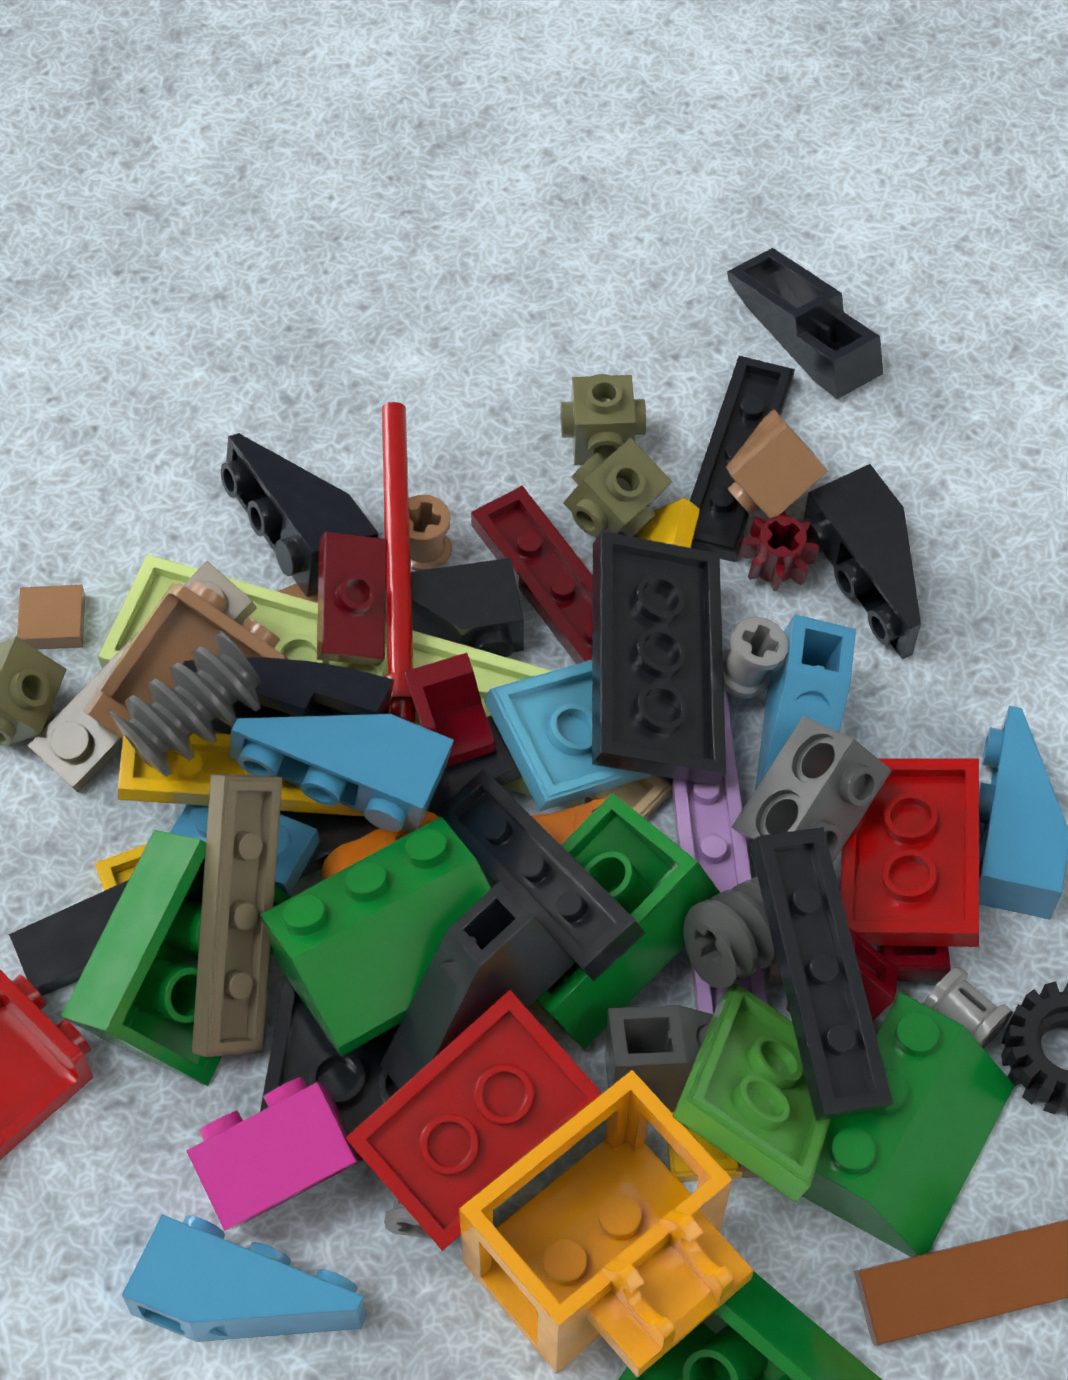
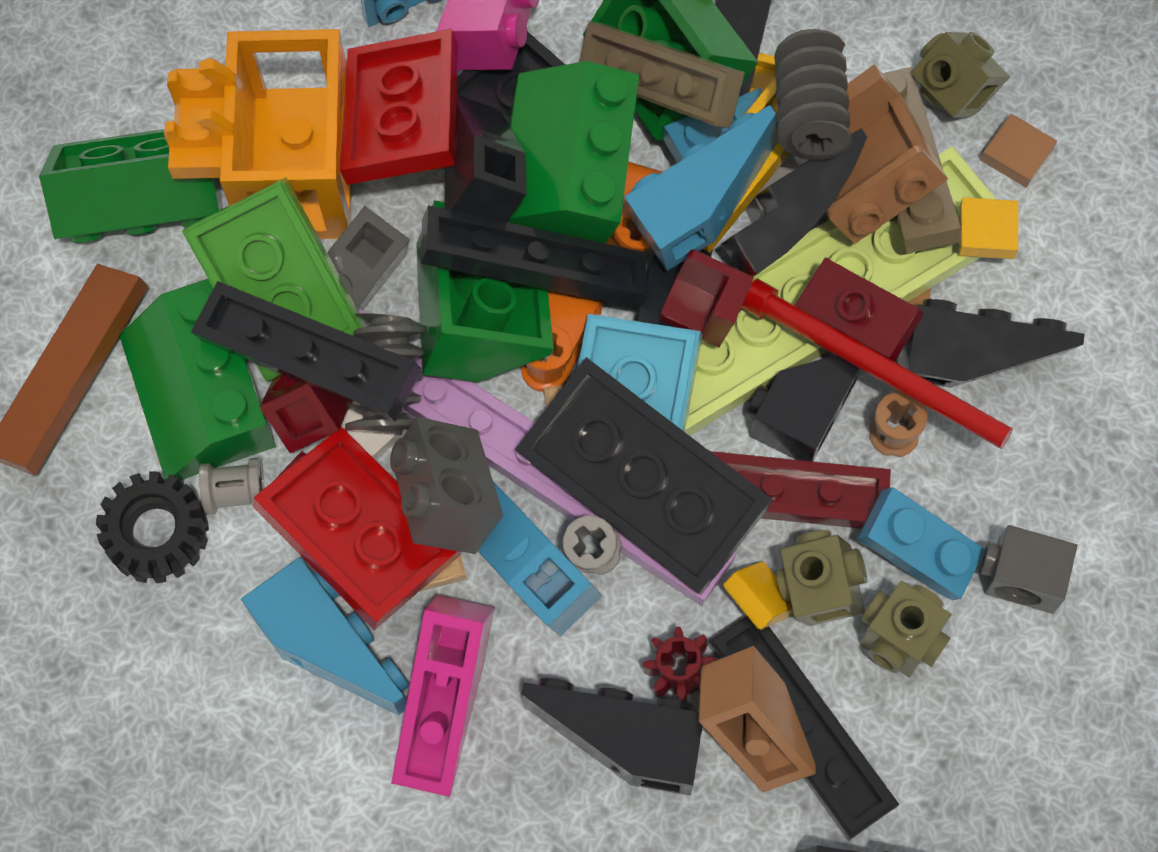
camera: 130 degrees right, 10 degrees up
none -> dark pink slope [391,595,495,797]
none -> dark azure plate [857,487,985,601]
none -> yellow tile [959,197,1018,259]
none -> dark grey brick [979,525,1078,614]

